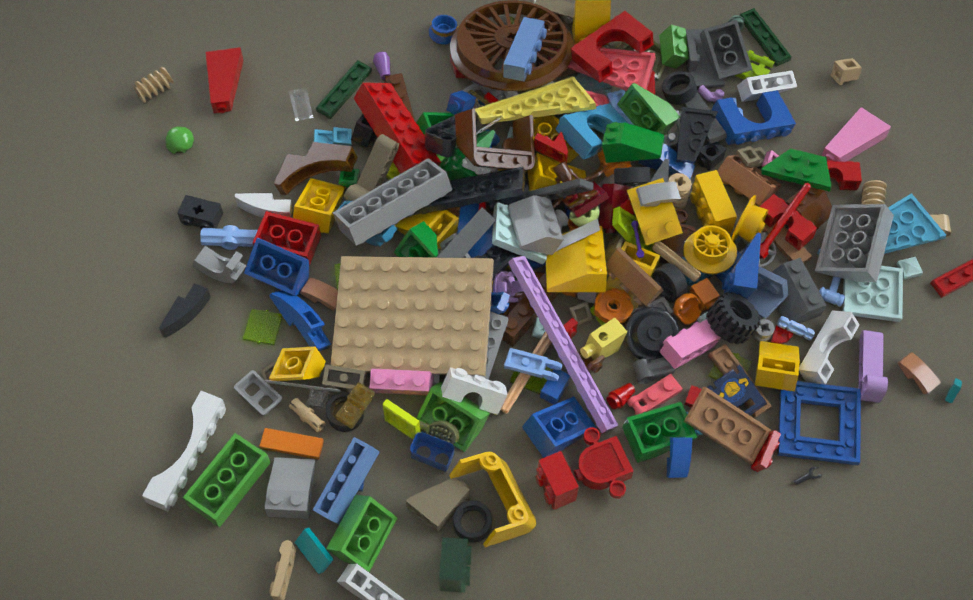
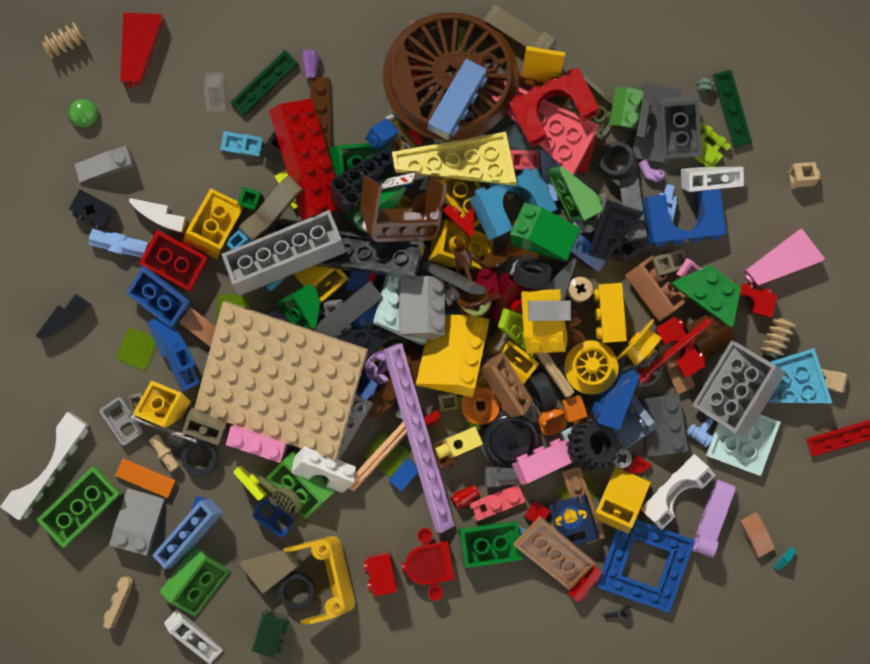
camera: 15 degrees right, 25 degrees up
light grey arch [192,246,246,283] -> none
arch [274,142,358,195] -> none
teal tile [294,528,334,574] -> none
clear yellow slope [335,382,375,429] -> none
blue piece [429,15,458,45] -> none
light blue hinge [504,348,562,381] -> none
blue slope [522,396,597,458] -> none
white sticker [547,219,600,255] -> none
dark purple hinge [631,221,644,258] -> none
blue slope [667,437,692,478] -> none
light blue axle [777,316,815,340] -> none
light aqua tile [897,257,923,280] -> none
none -> light grey slope [74,146,135,183]

